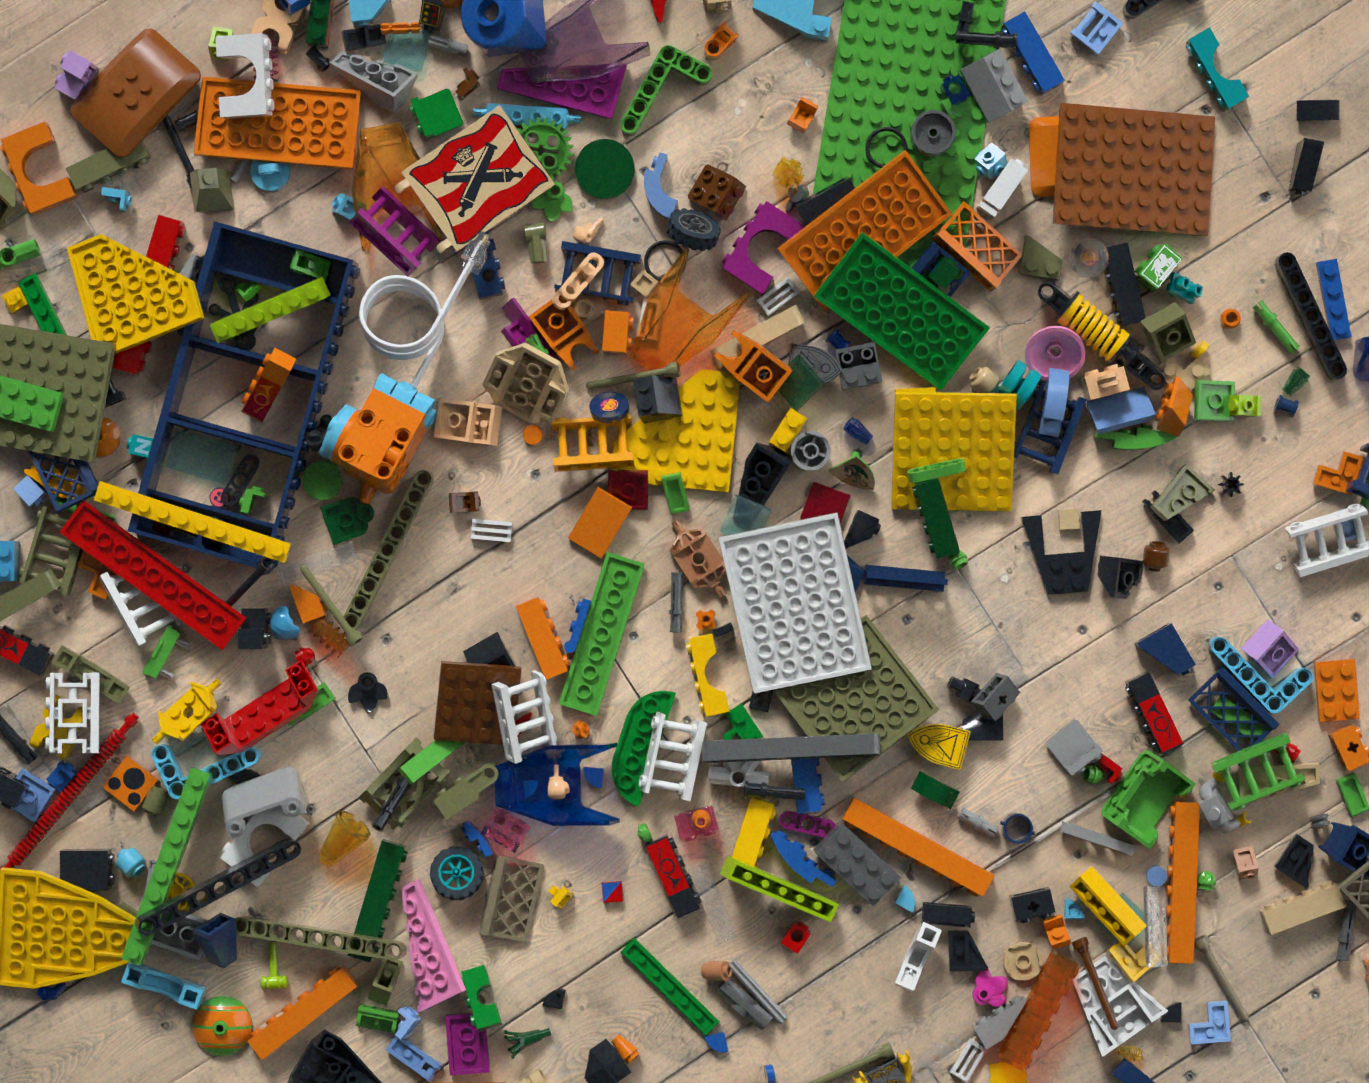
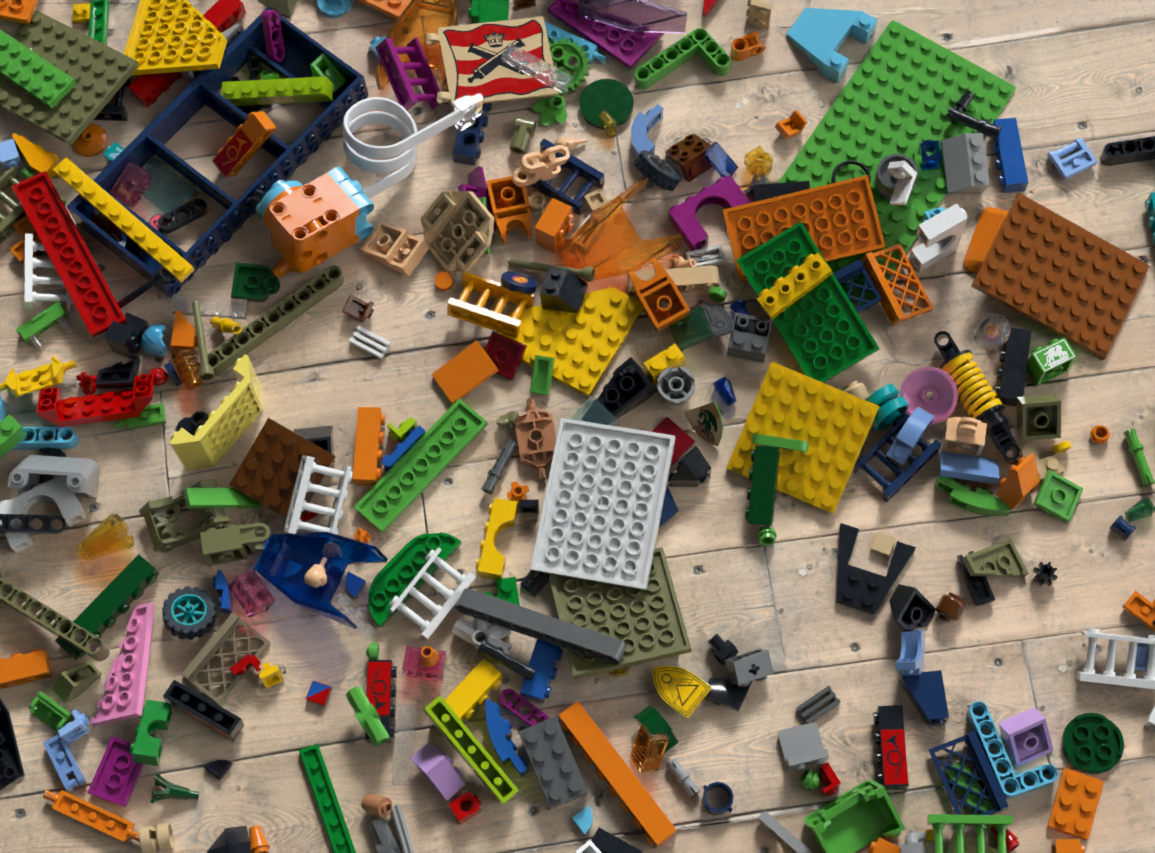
camera: 25 degrees right, 20 degrees down
dark blue fence [28,451,99,513] -> none
bright green bracket [239,486,268,514] -> none
bright green tile [302,461,343,500] -> none
black pin [372,777,412,832] -> none
black tyre [644,240,686,283] -> none
dark blue fence [864,565,948,592] -> none
dark green brick [928,256,960,290] -> none
olive wing [1019,235,1063,281] -> none
teal hips [1166,272,1203,304] -> none
lime brick [1228,395,1261,417] -> none
none -> red plant [76,372,97,395]
none -> black wing [95,356,141,389]
none -> clear pink brick [110,162,153,207]
none -> black brick [163,680,244,742]
none -> dark blue tile [164,362,182,387]
none -> light yellow slope [169,354,263,471]
none -> yellow pin [210,316,242,334]
none -> red bracket [229,654,261,675]
none -> magenta beam [262,10,285,62]
none -> clear plate [334,593,376,643]
none -> bright green piece [345,686,390,747]
none -> lime bracket [387,417,418,442]
none -> lavender brick [411,742,466,800]
none -> olive plant [496,411,519,429]
none -> clear plate [501,43,574,94]
none -> clear yellow arm [599,111,617,138]
none -> clear orange panel [630,725,669,773]
none -> light nougat arm [670,254,696,268]
none -> clear blue tile [703,142,738,178]
none -> bright green tile [707,286,727,302]
none -> yellow brick [757,253,832,320]
none -> dark grey tile [796,686,841,724]
none -> white bracket [888,161,917,206]
none -> medium blue arch [895,630,925,675]
none -> dark green tile [1061,713,1124,774]

